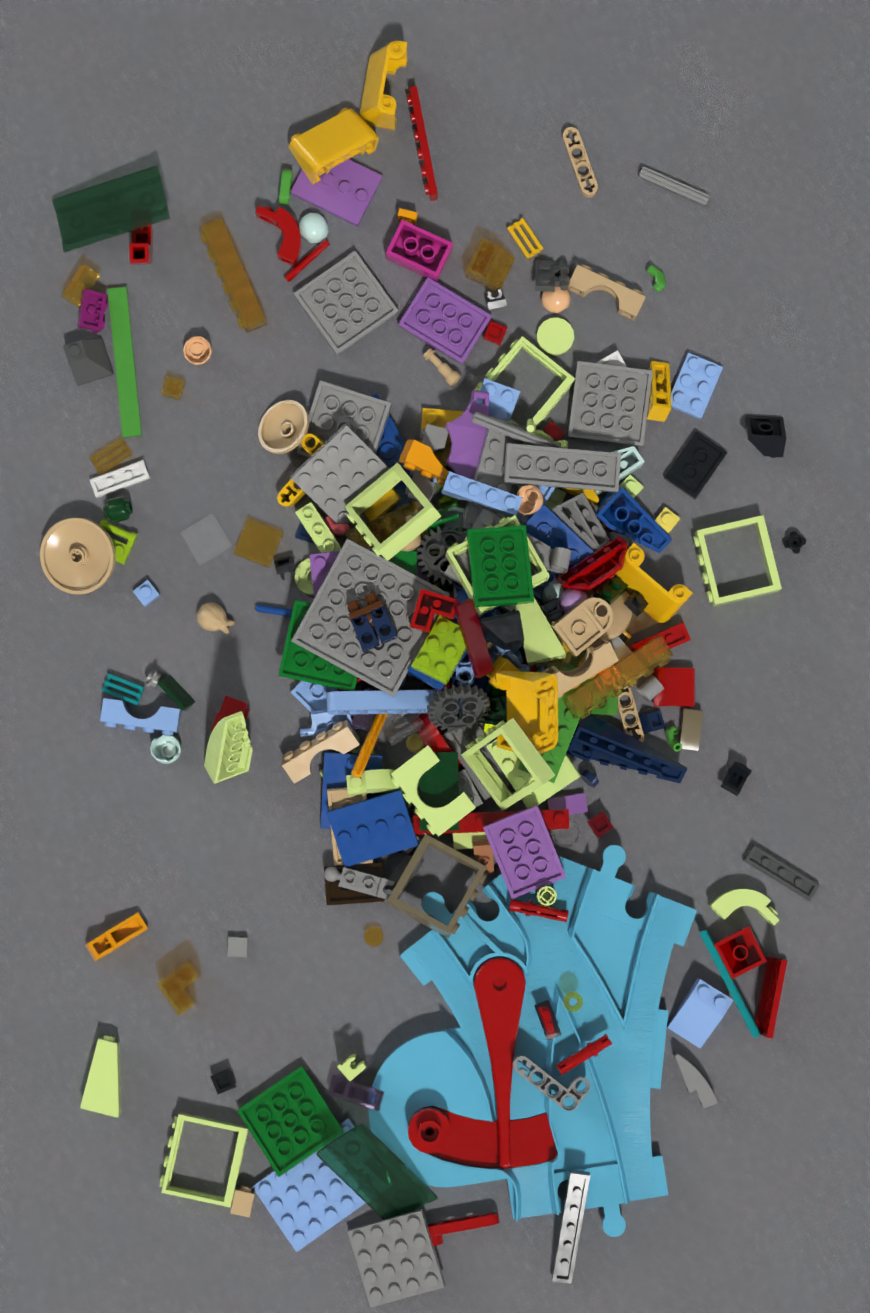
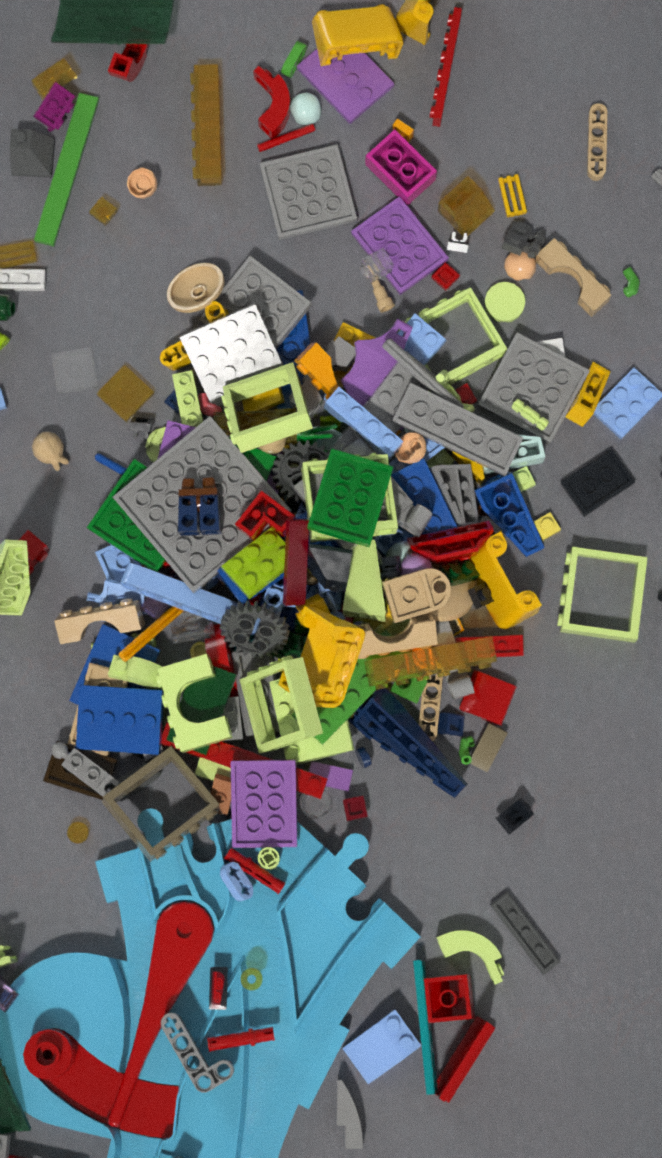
camera: 30 degrees right, 5 degrees down
none -> light blue beam [220,862,254,901]
none -> clear brick [360,248,394,283]
none -> yellowish green axle [512,399,549,430]

